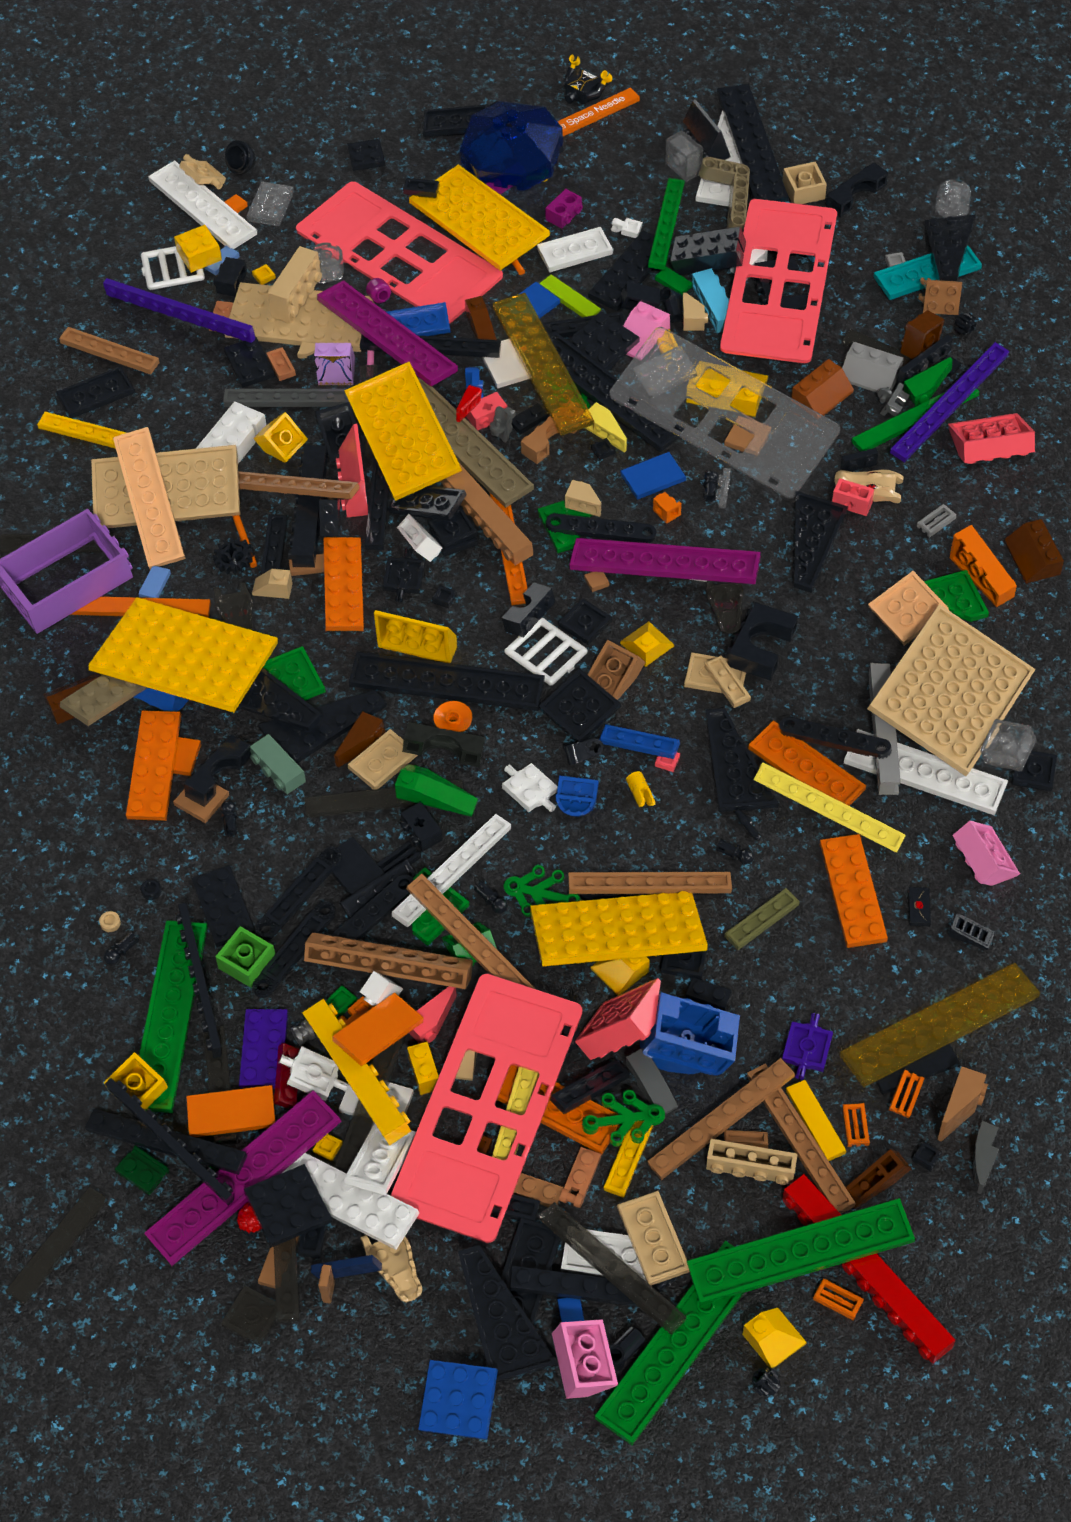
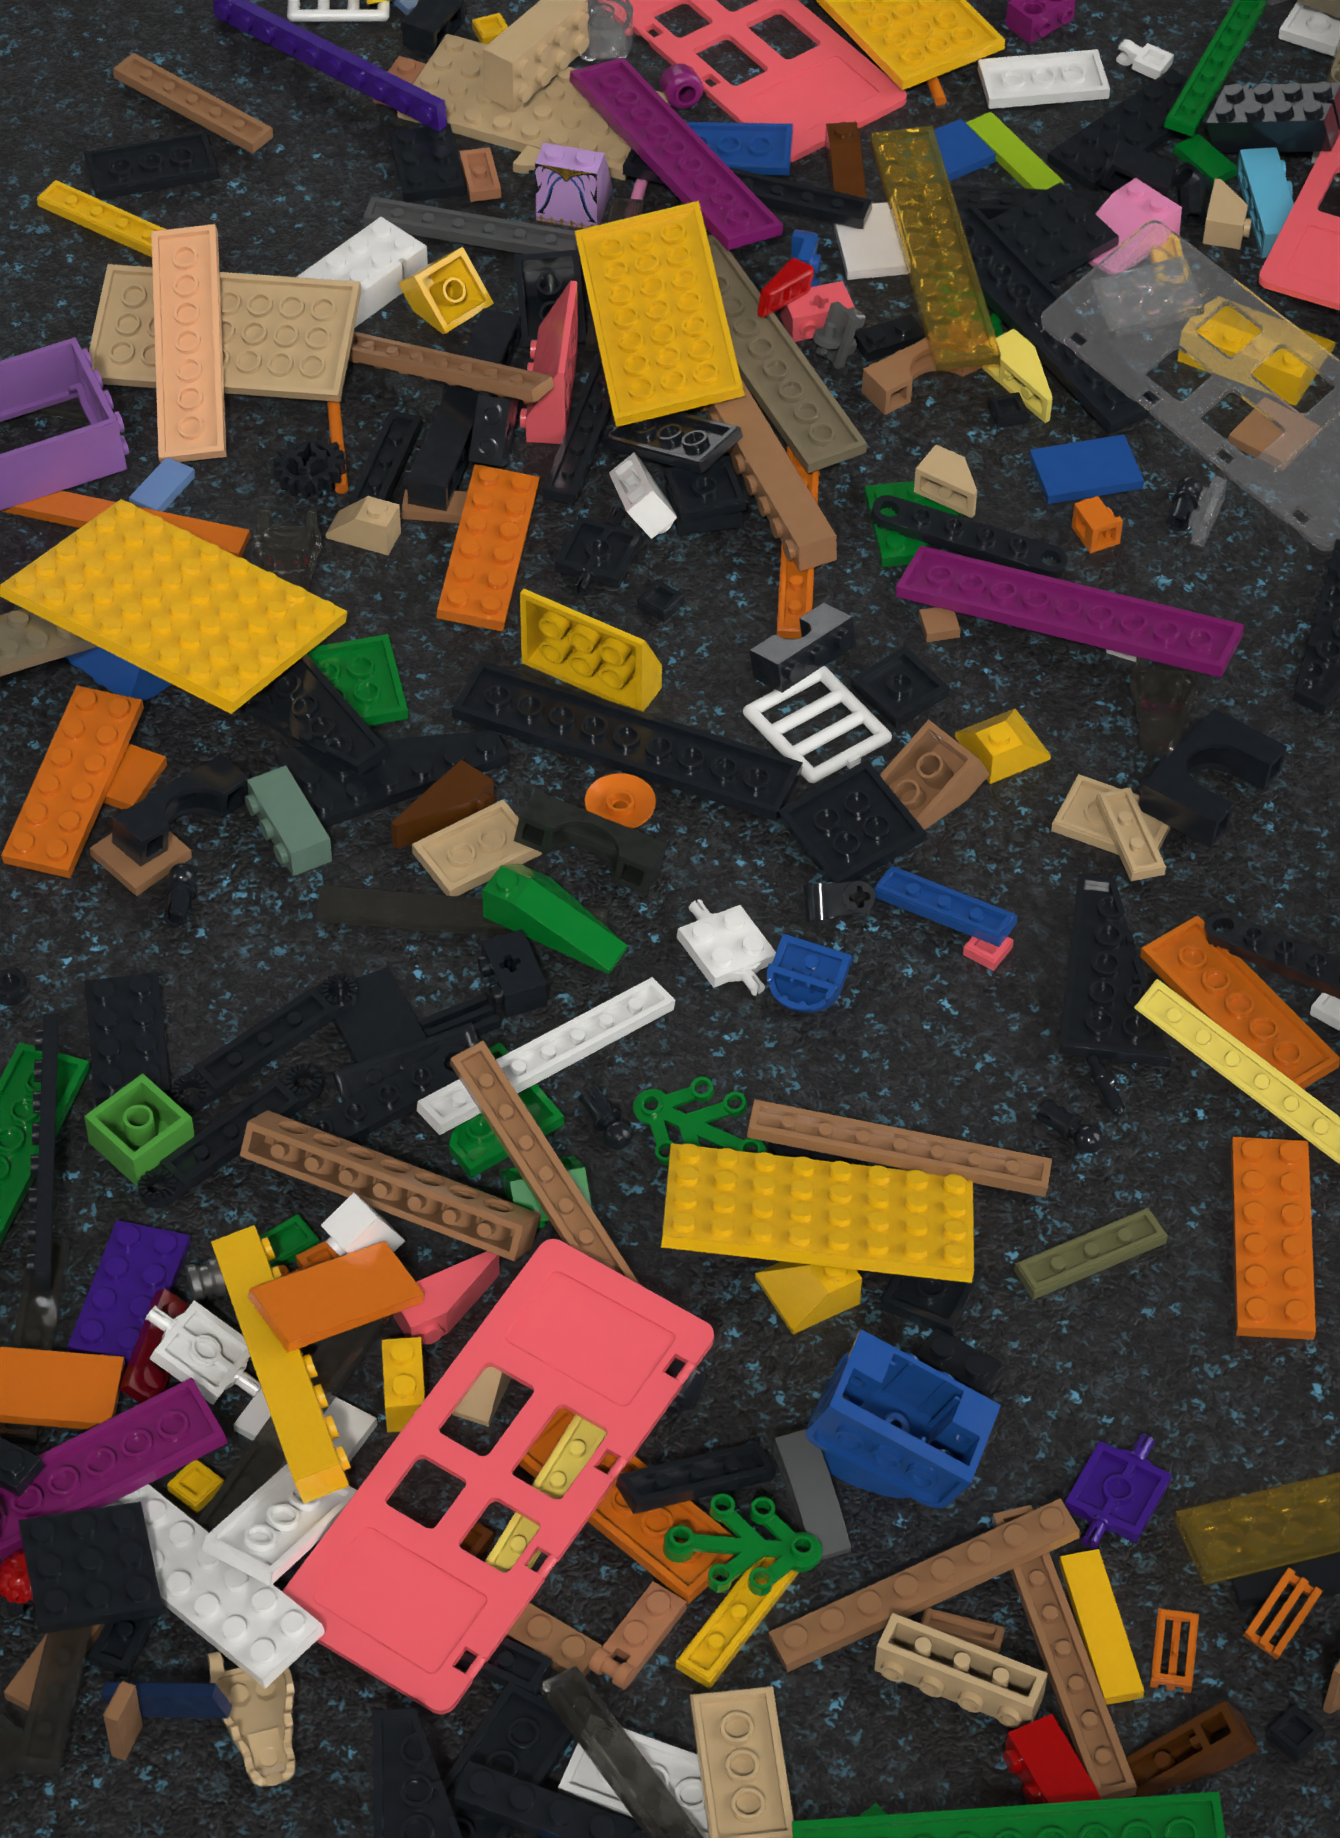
camera: 10 degrees right, 5 degrees down
coral slope [575,978,661,1060] -> none
yellow hinge [626,771,655,807] -> none

